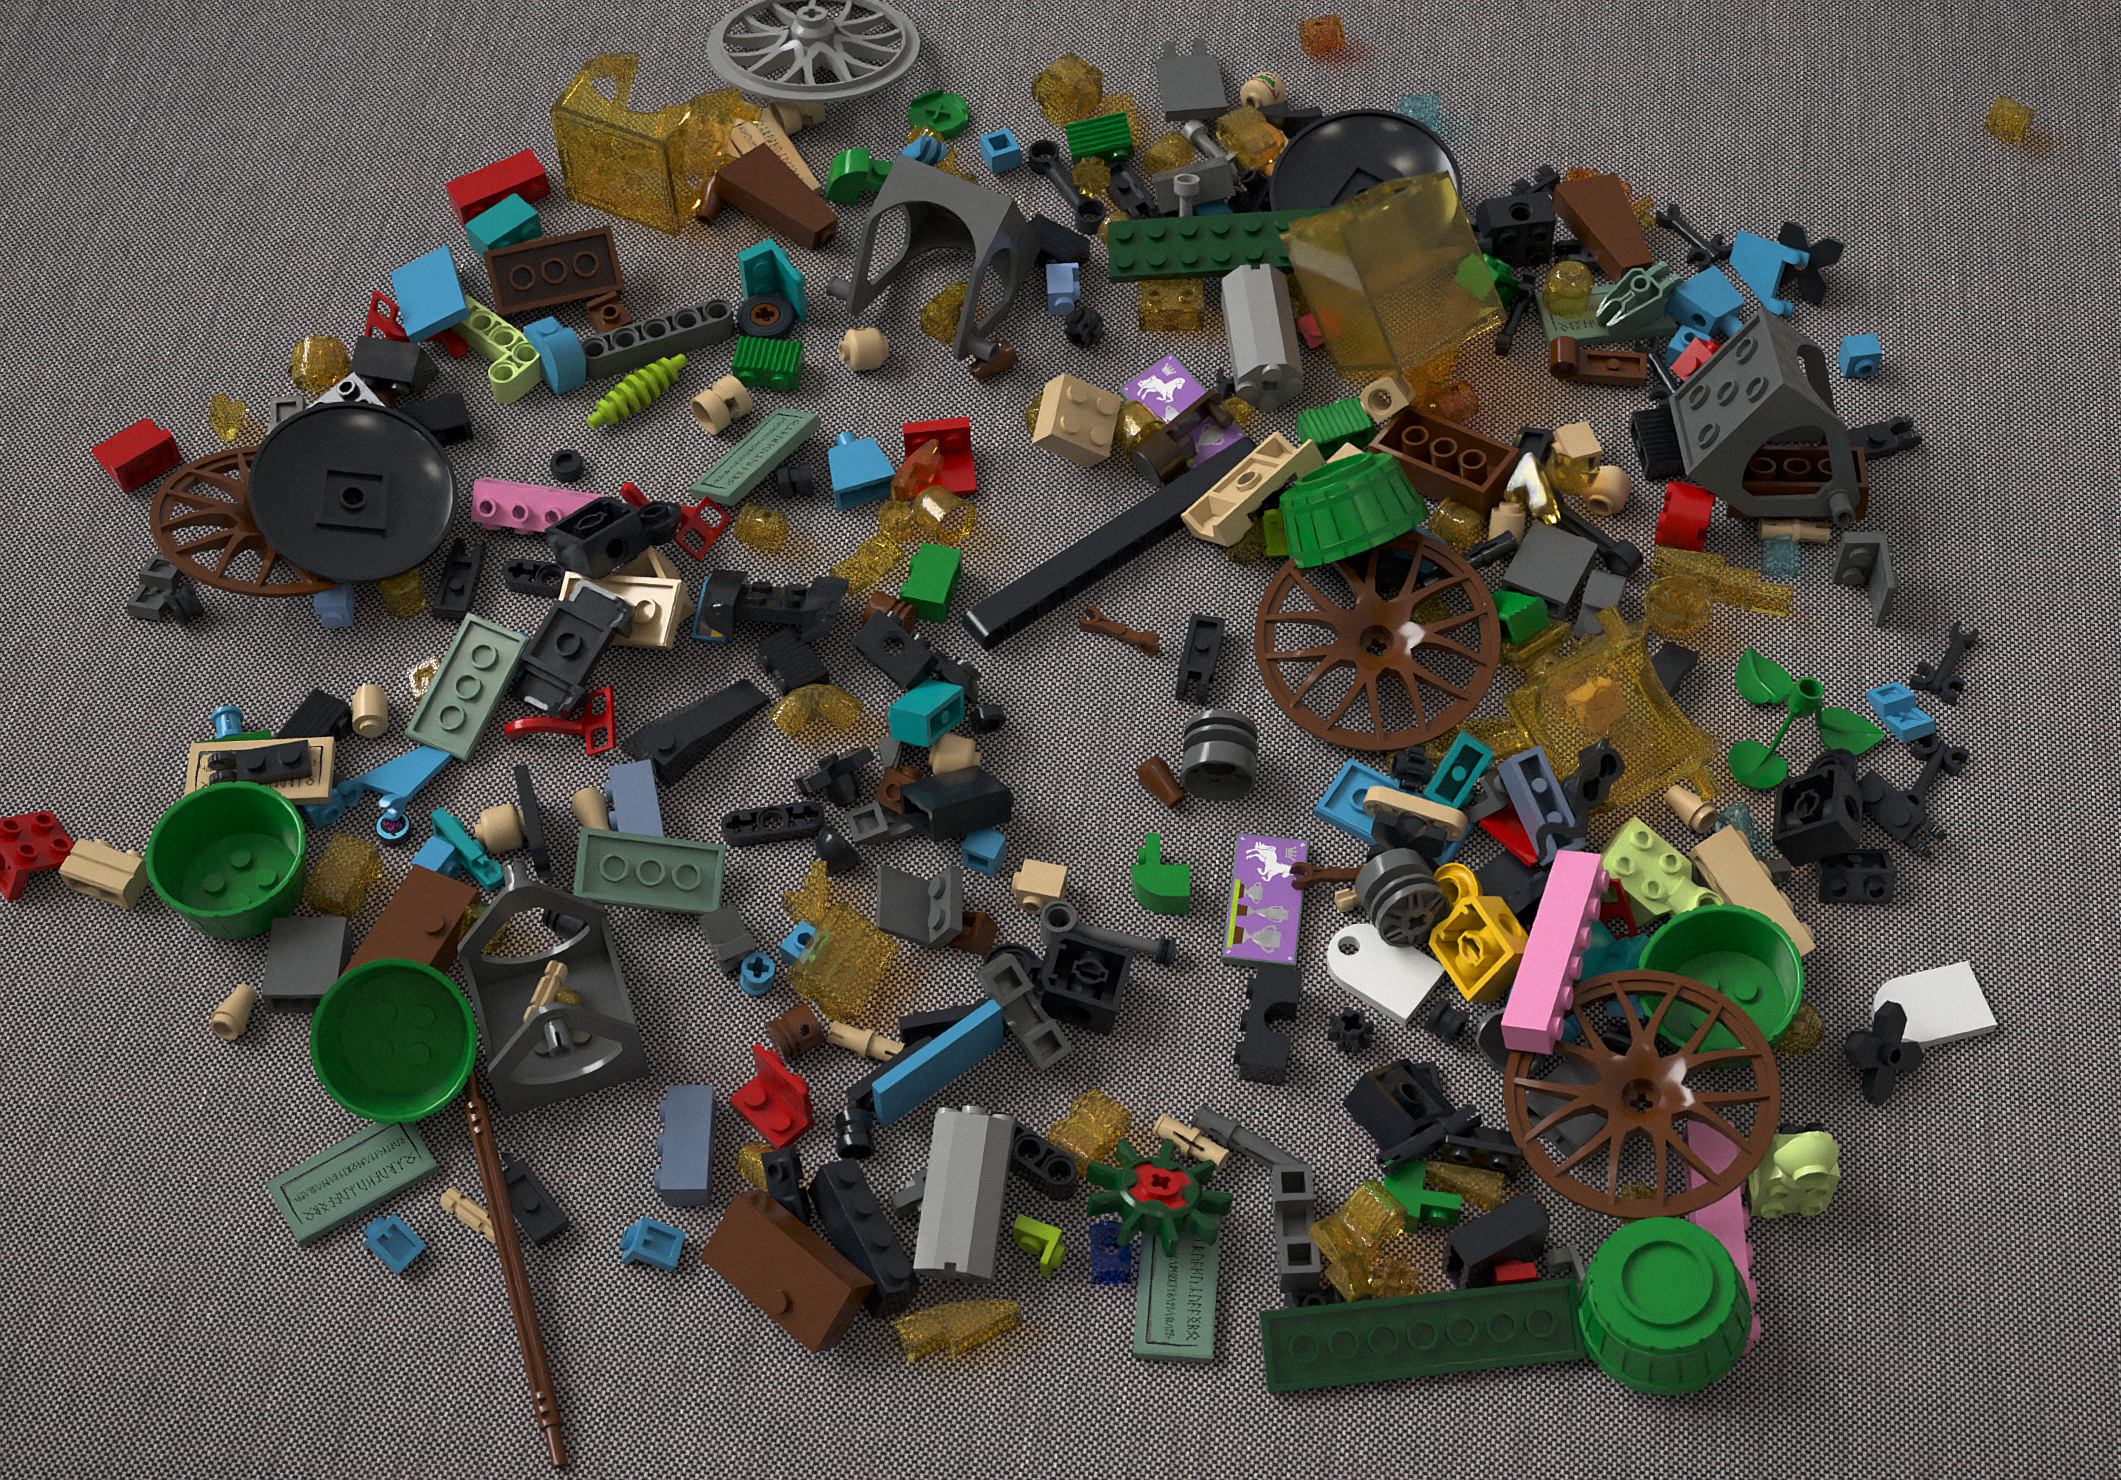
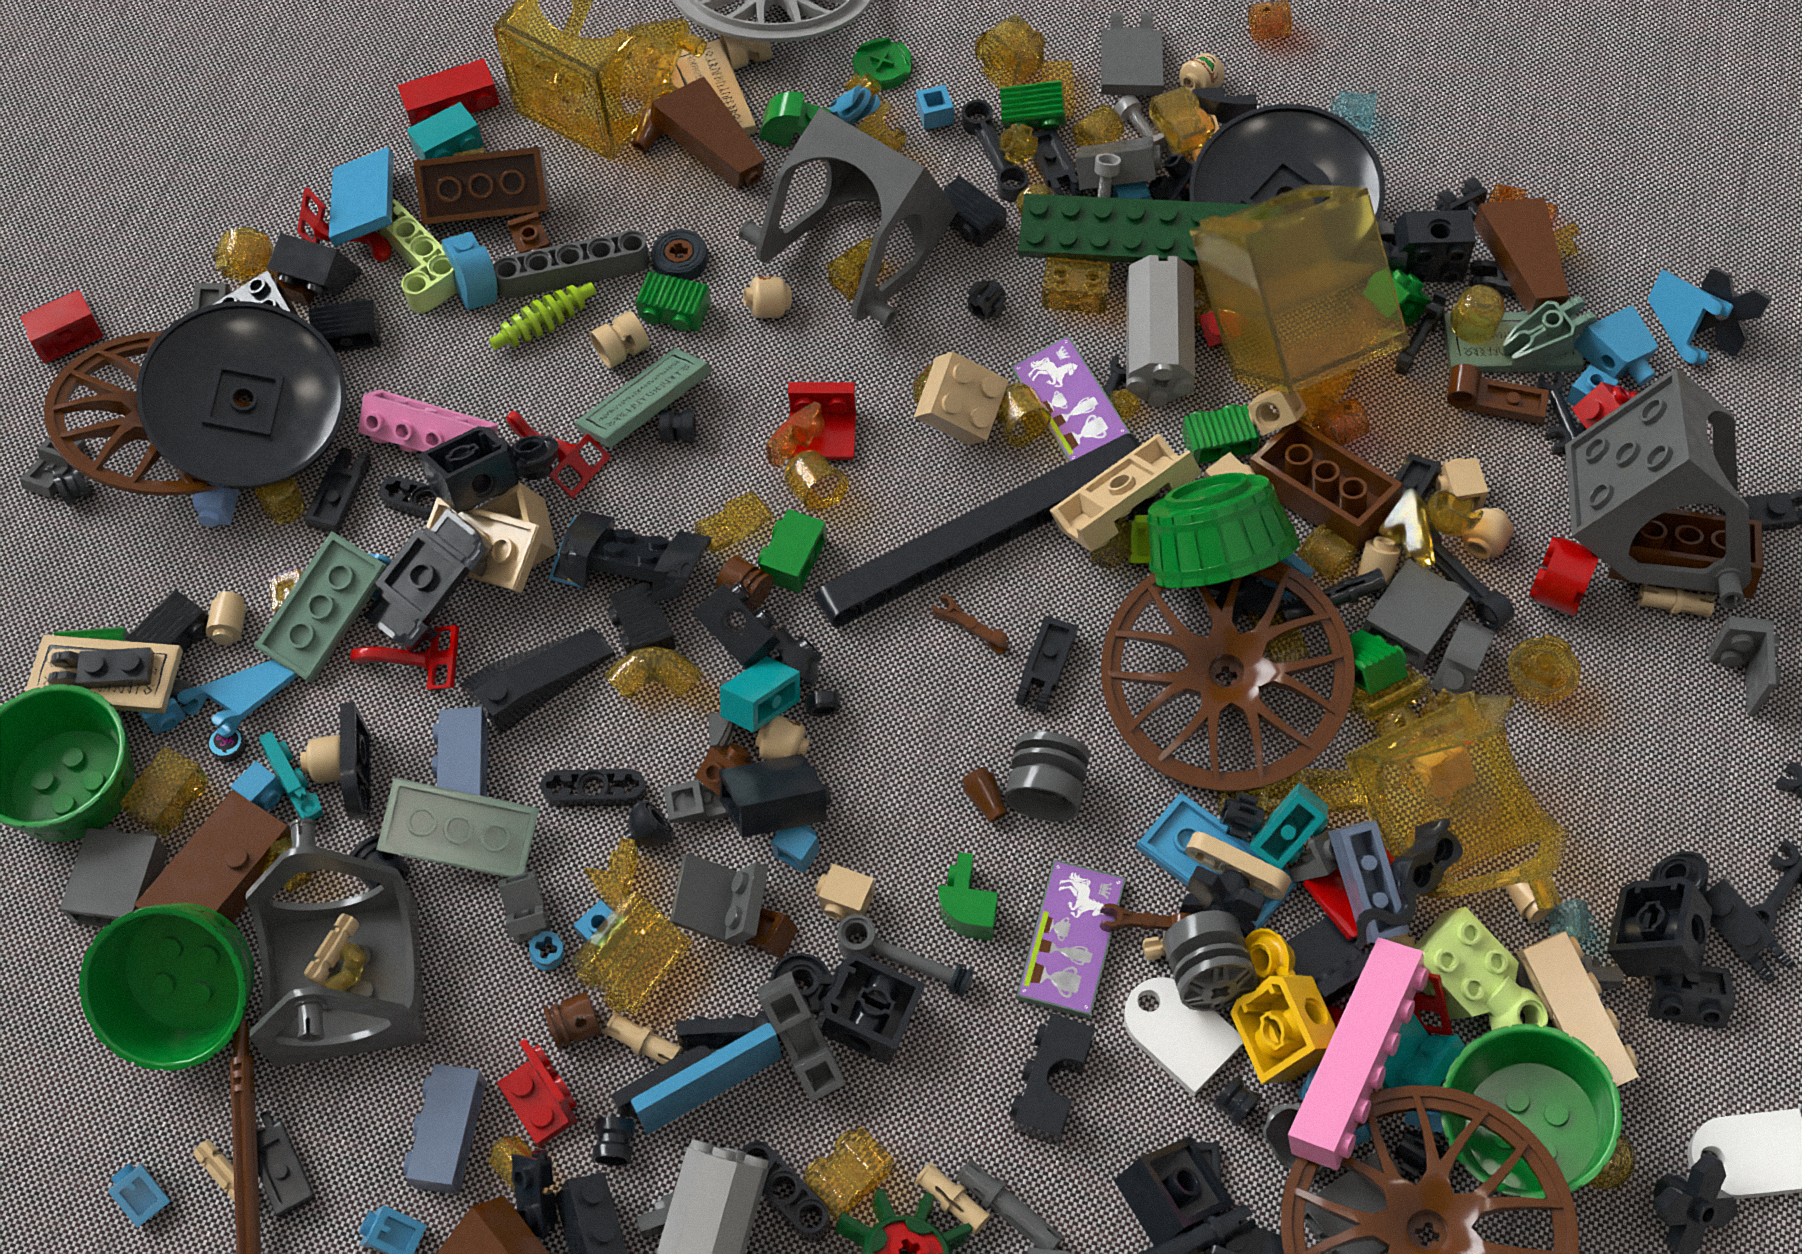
camera: 10 degrees right, 5 degrees up
clear yellow tile [209,393,249,441] -> none
tan cone [210,984,257,1040] -> none
dark azure bush [211,706,244,739] -> none
sand green tile [265,1122,440,1247] -> none
black tile [549,449,584,483] -> none
tan cone [571,787,611,830] -> none
clear yellow piece [734,503,789,553] -> none
teal bracket [737,238,809,324] -> none
black plant [791,746,875,808] -> none
dark azure torso [827,432,898,512] -> none
clear yellow wheel [877,501,912,544] -> none
reddish brown cone [968,339,1018,382] -> none
light blue brick [1046,263,1080,315] -> none
dark brown piece [1130,389,1234,488] -> none
black gear [1327,1007,1374,1056] -> none
black brick [1628,406,1685,481] -> none
black slope [1632,641,1699,705] -> none
clear yellow slope [1651,546,1793,618] -> none
black bar [1655,203,1734,273] -> none
green plant [1728,646,1885,791] -> none
clear light blue tile [1762,535,1799,578] -> none
dark azure plate [1837,333,1883,378] -> none
dark azure slope [1866,681,1936,743] -> none

